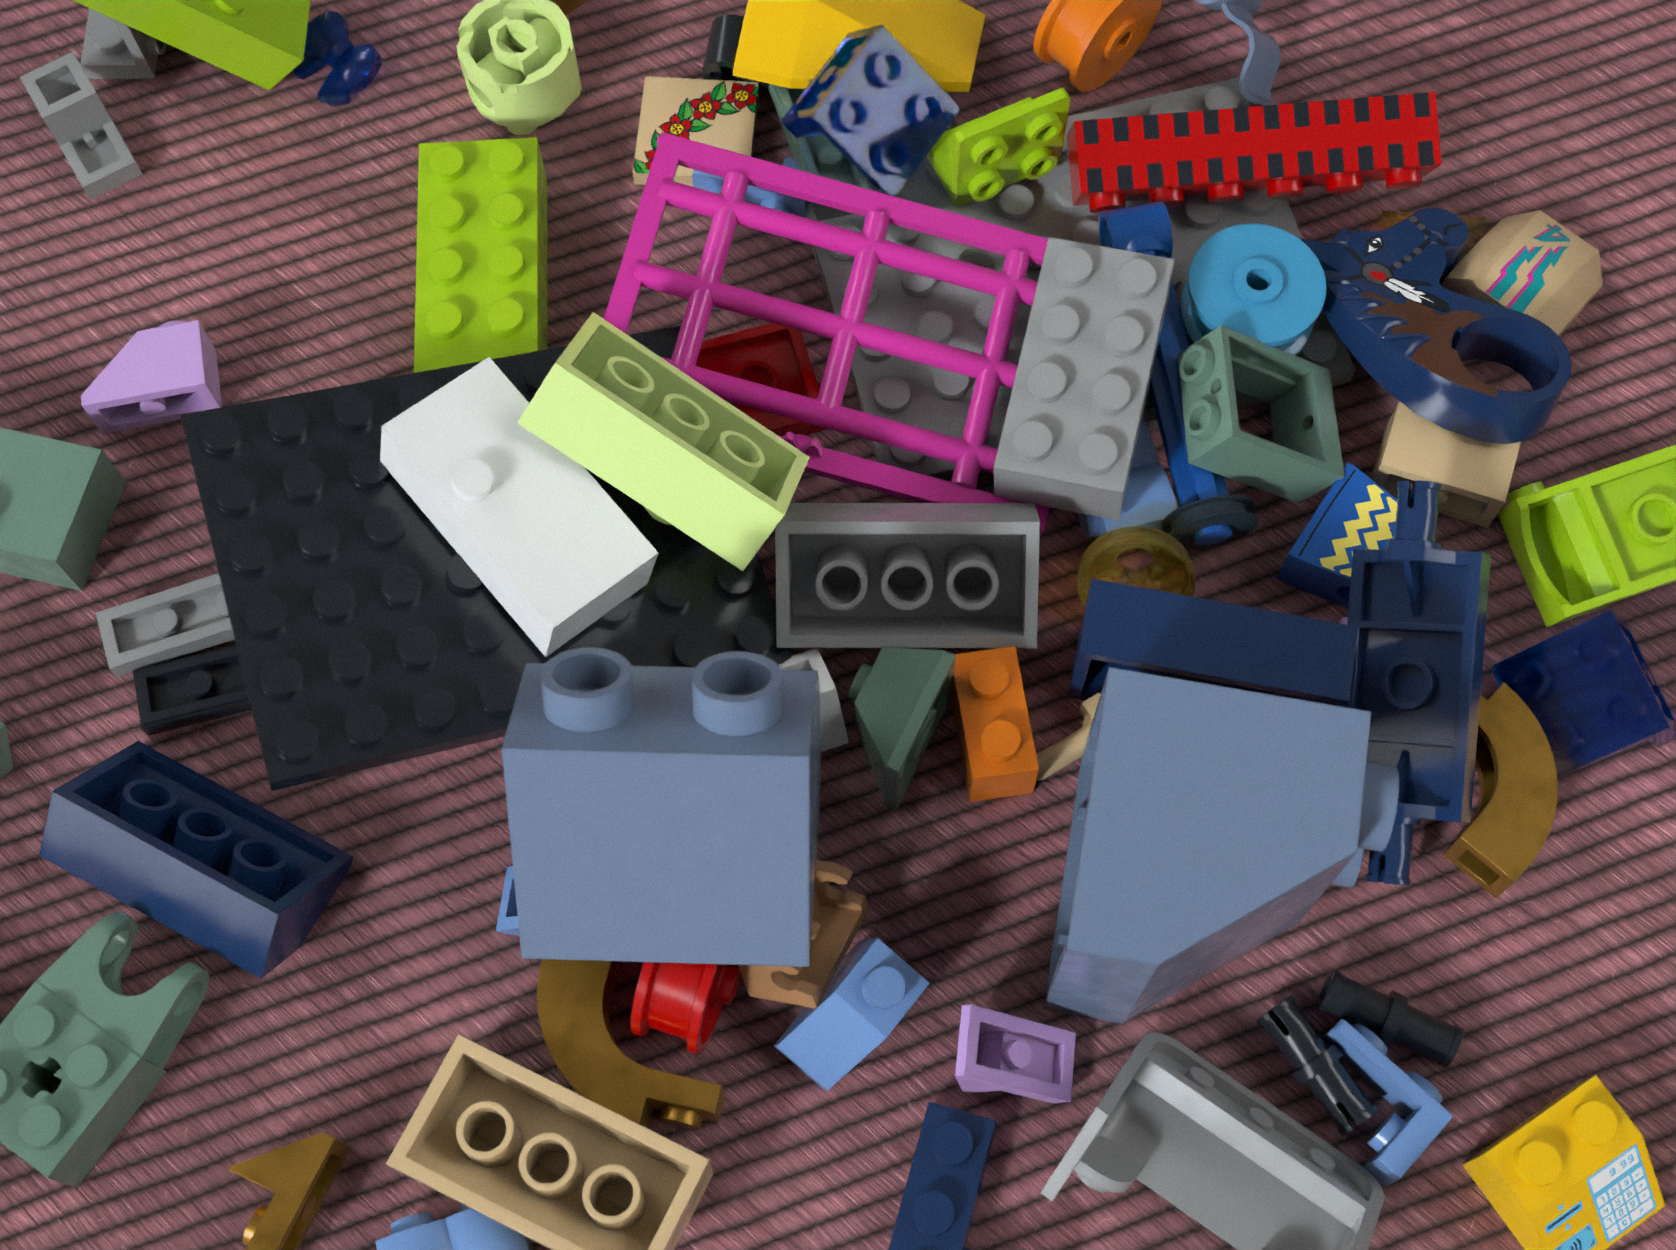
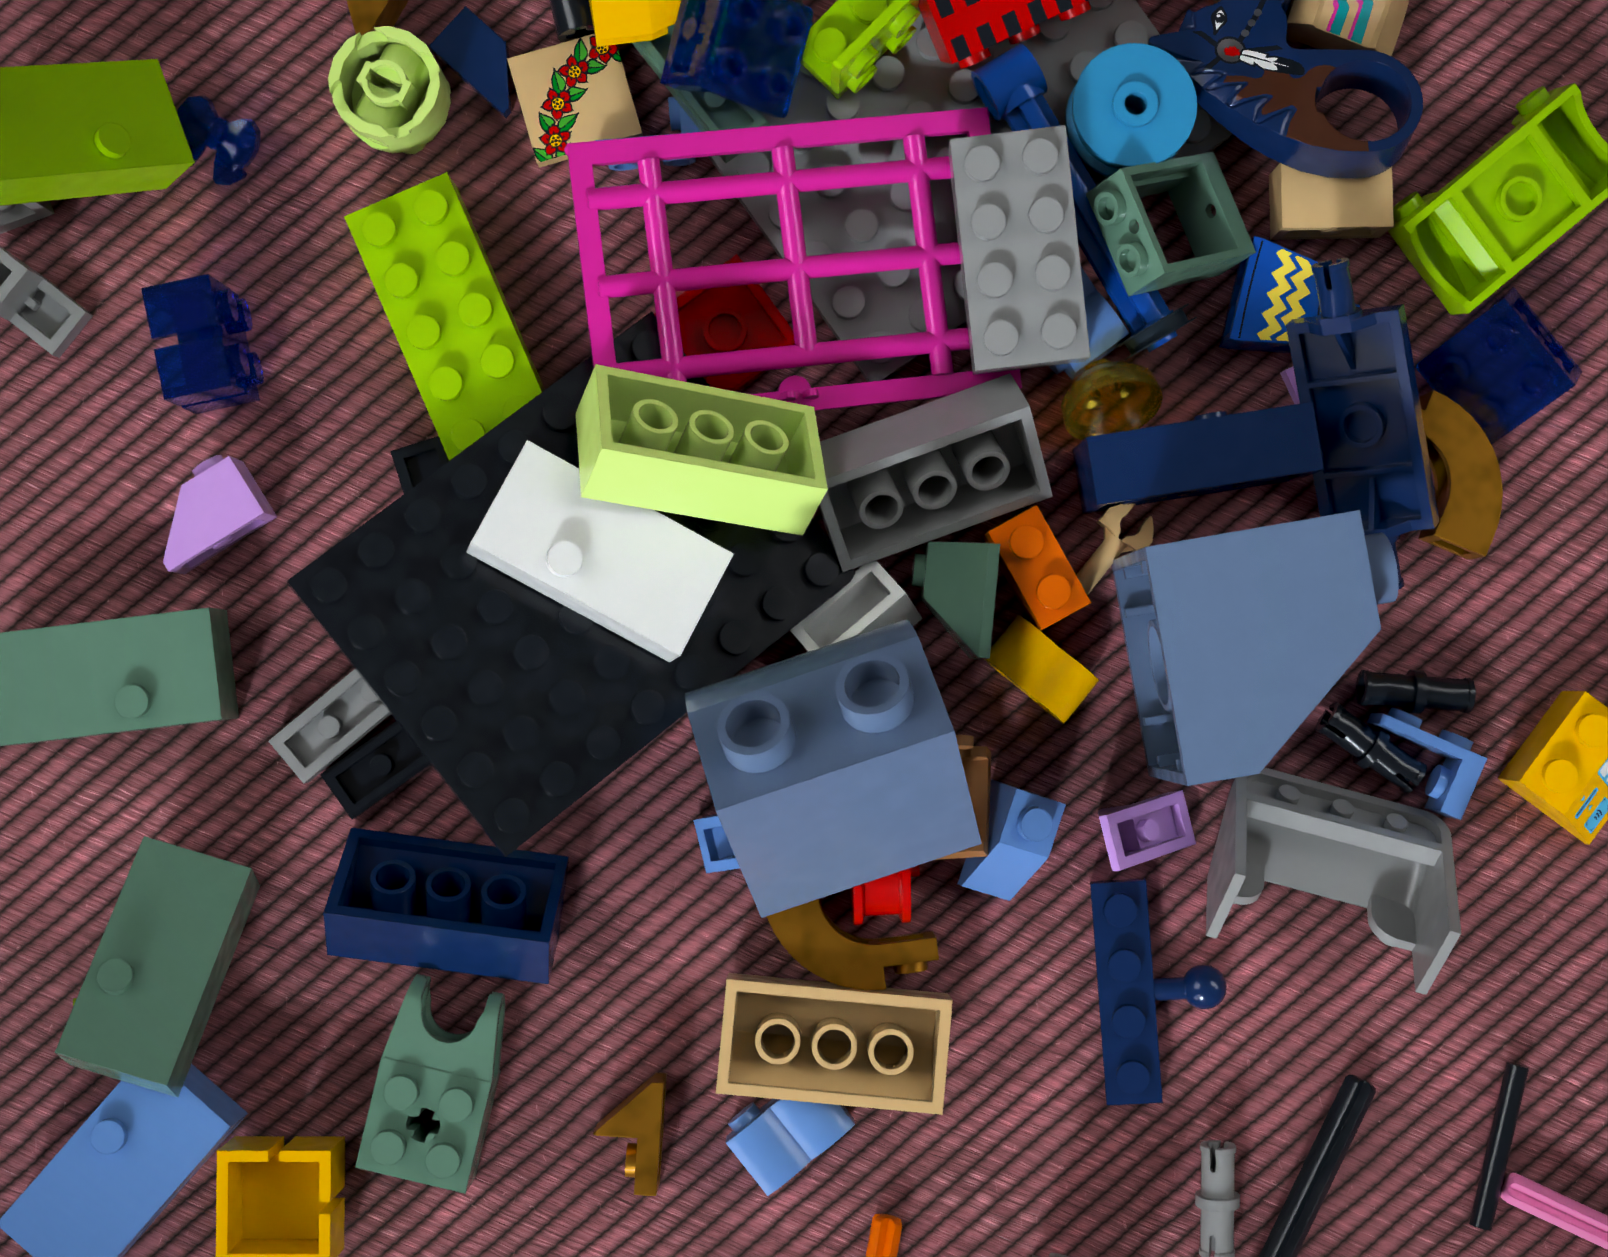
camera: 25 degrees left, 20 degrees up
none -> clear blue piece [141,274,264,414]
none -> dark blue tile [429,6,512,118]
none -> yellow axle [984,615,1099,724]

